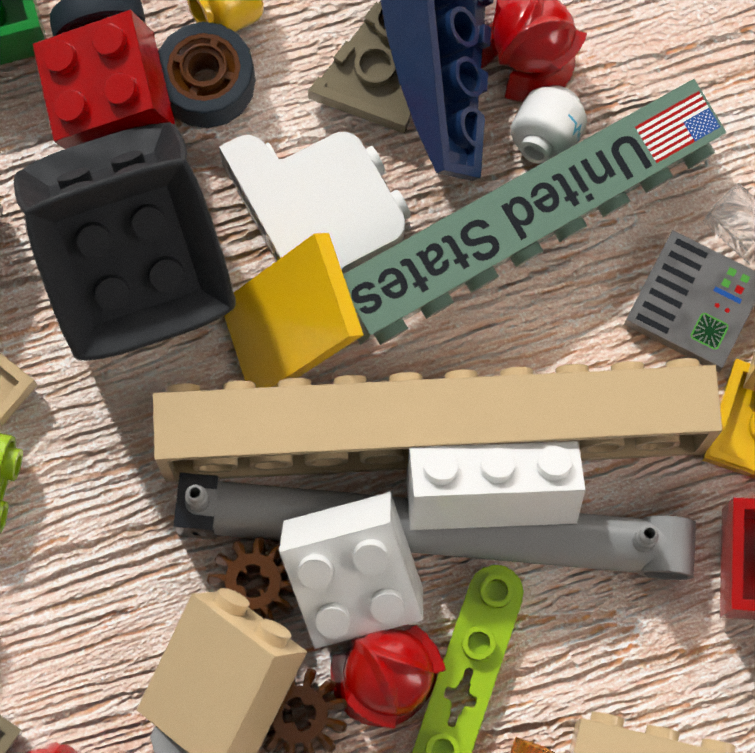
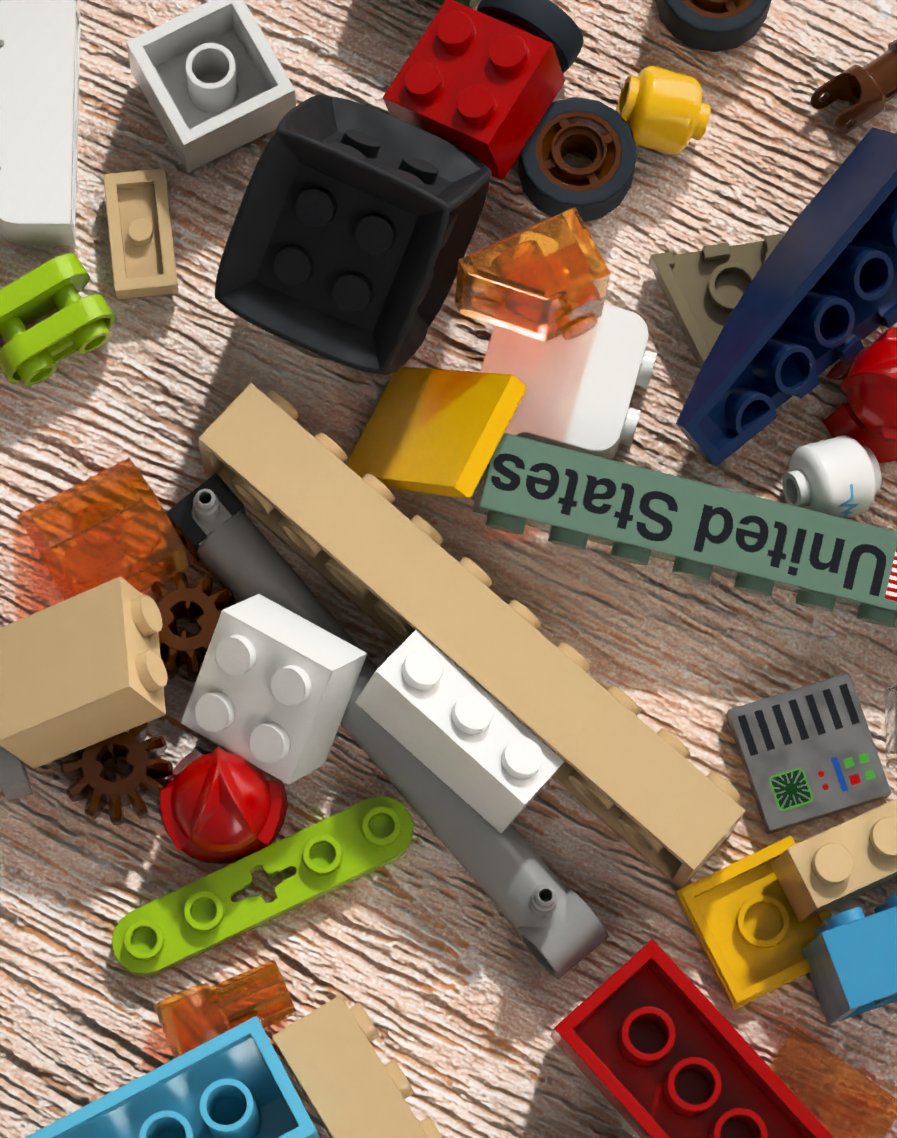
camera: 40 degrees right, 0 degrees up
none -> clear orange slope [17,457,189,601]
none -> clear orange slope [455,207,611,342]

